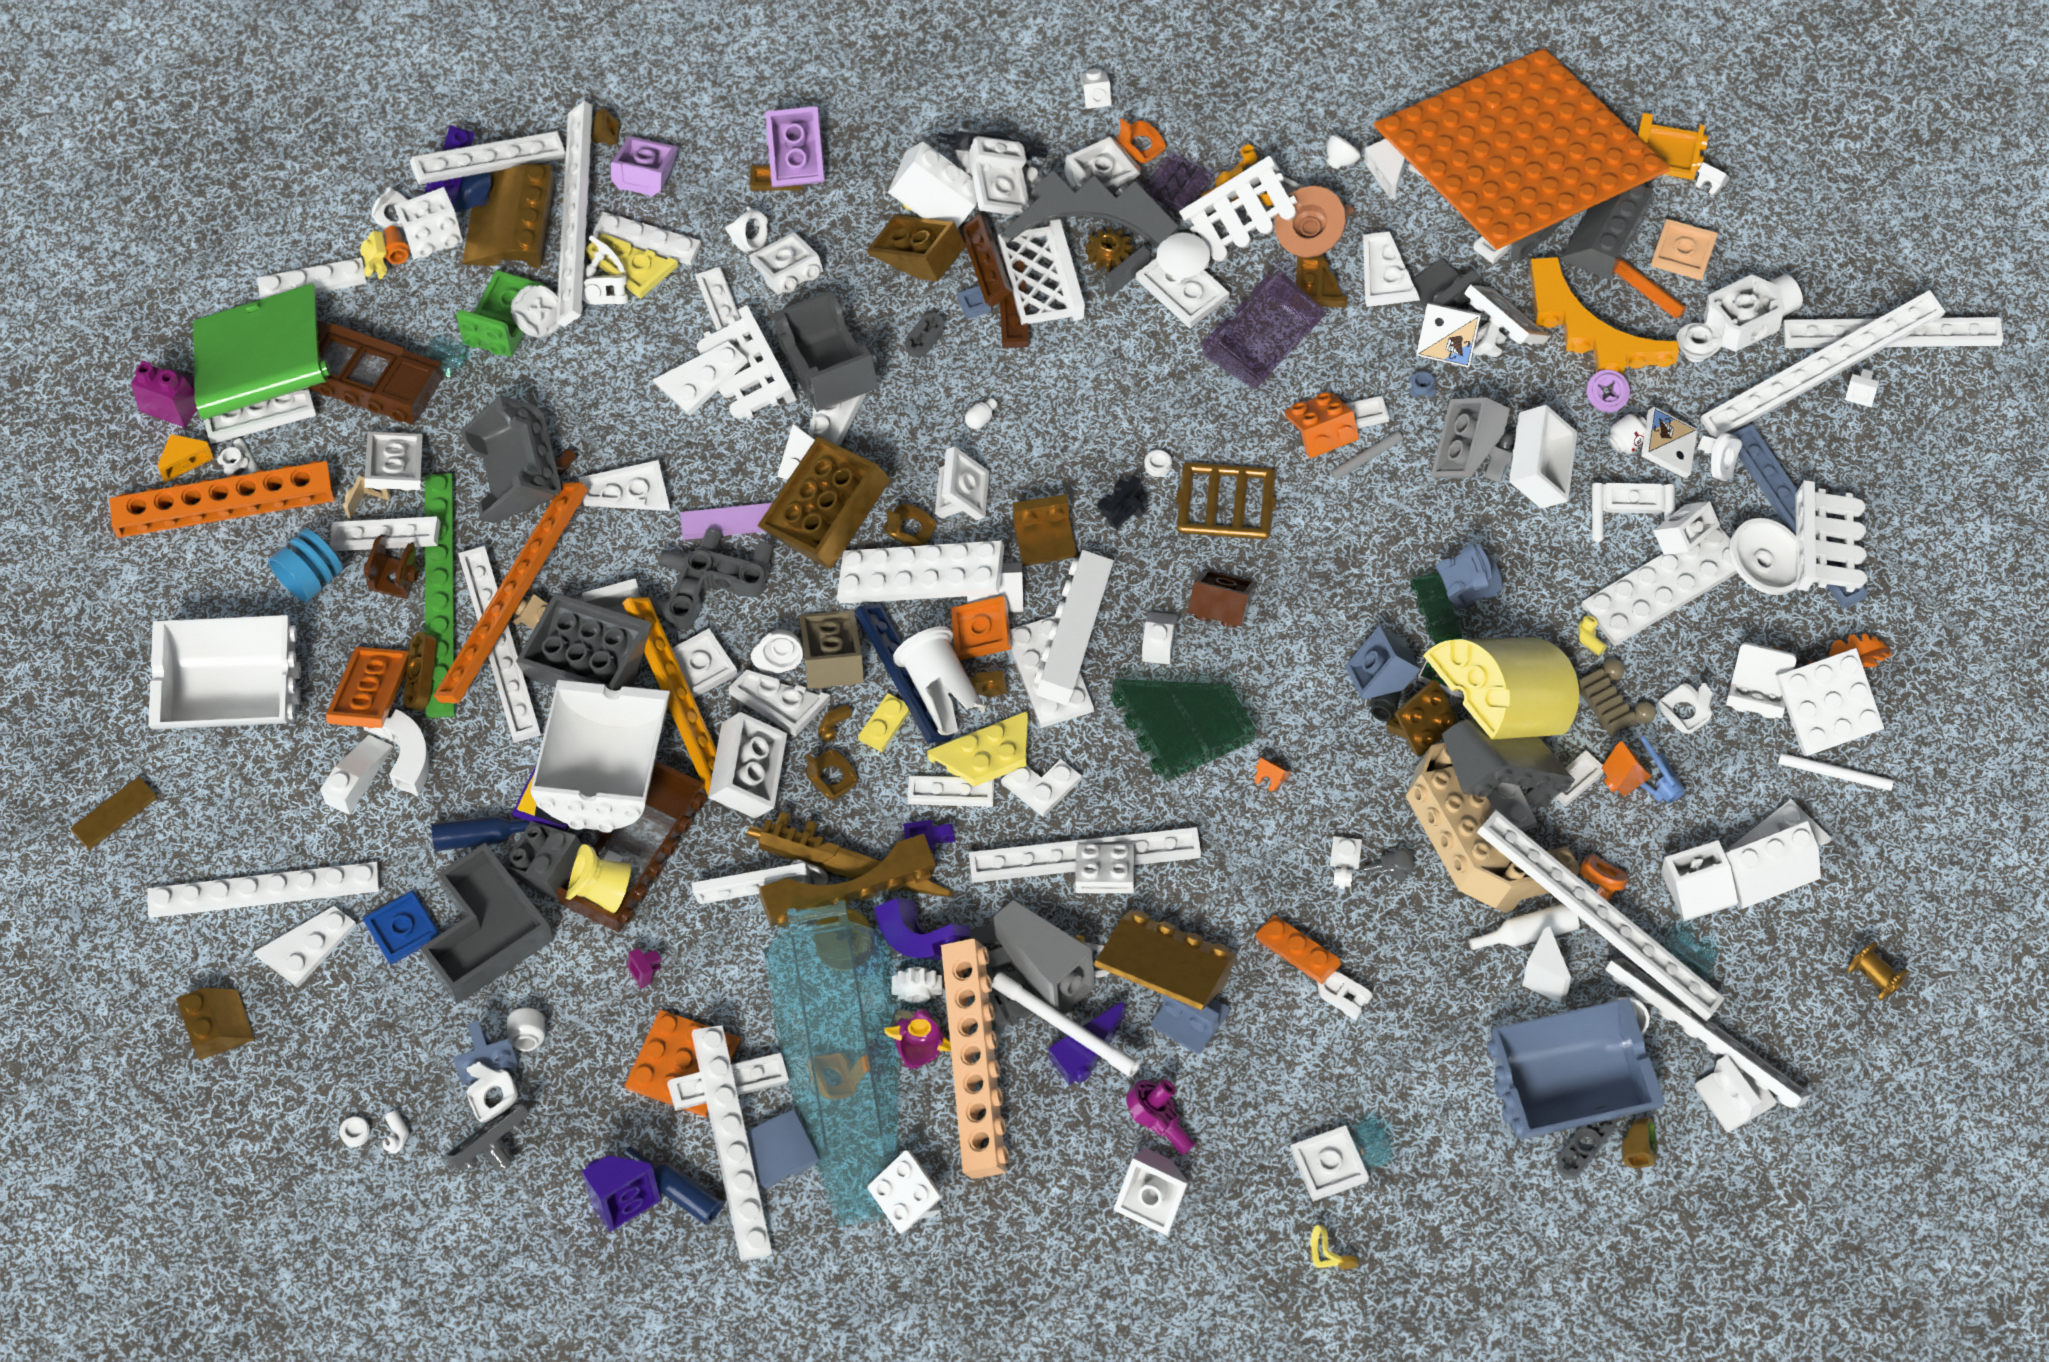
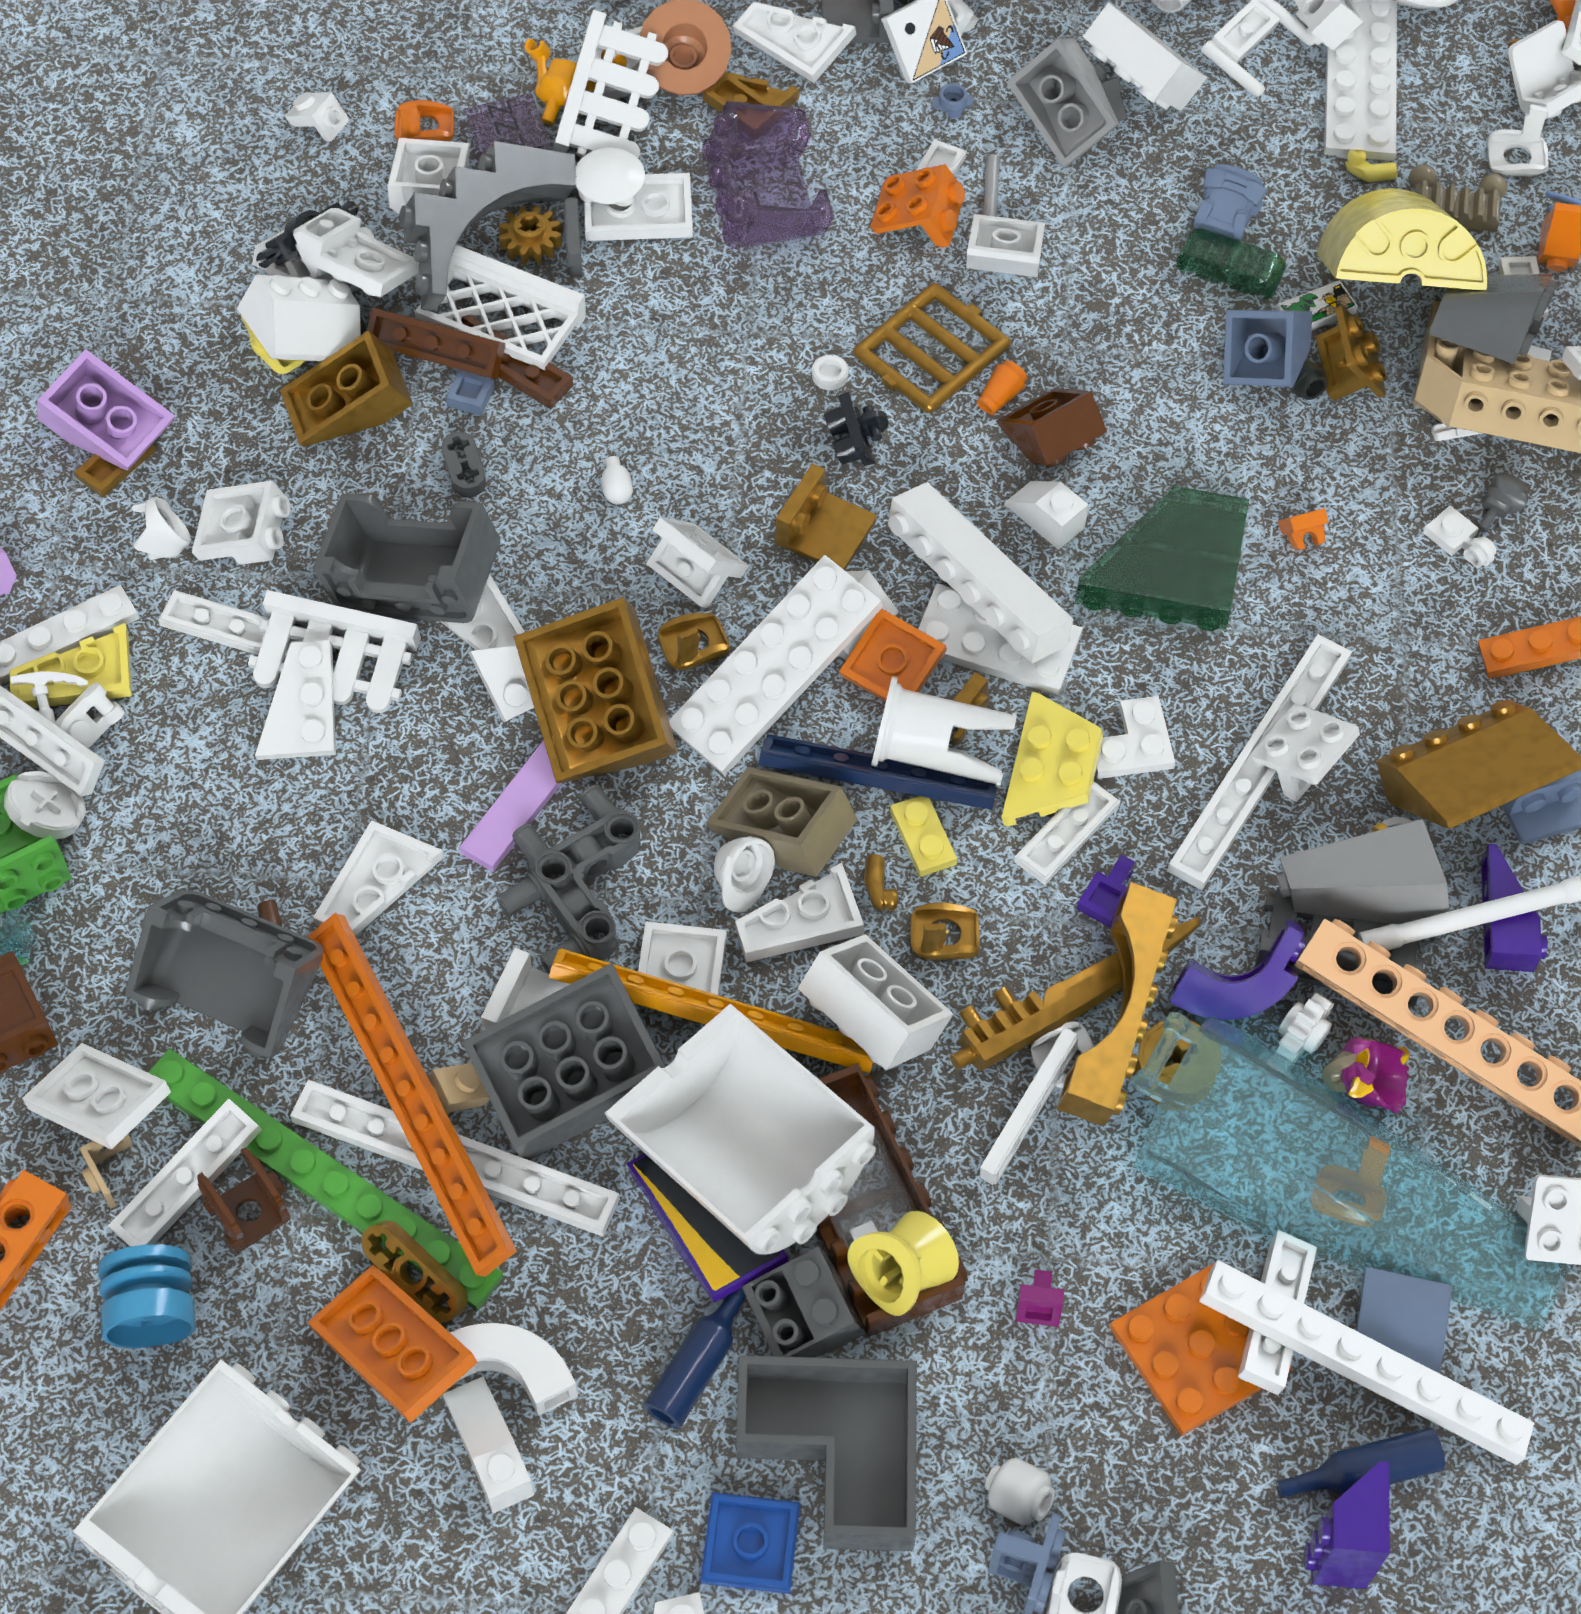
camera: 55 degrees left, 0 degrees up
none -> white slope [966,214,1045,277]
none -> orange cone [976,360,1028,416]

